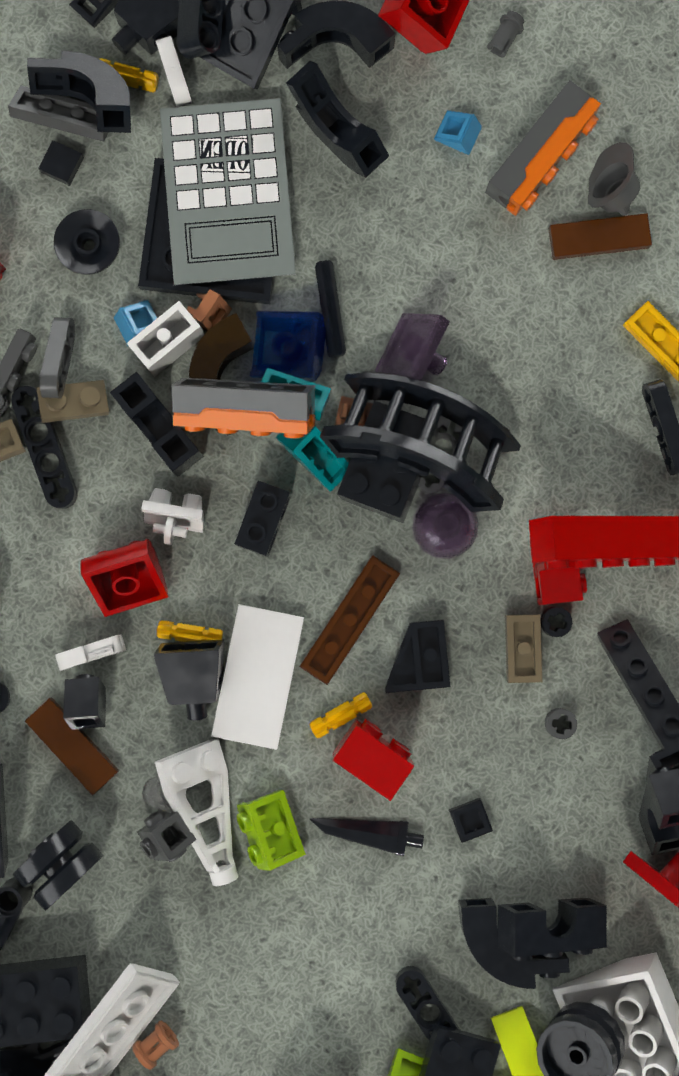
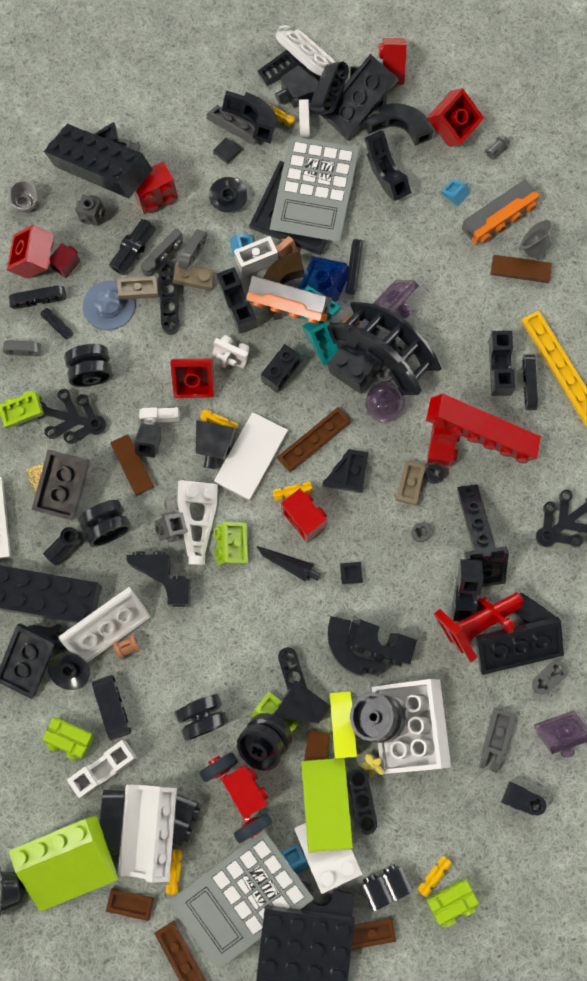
camera: 20 degrees right, 10 degrees down
none -> black arch [126,551,191,607]
none -> black arch [488,331,515,396]

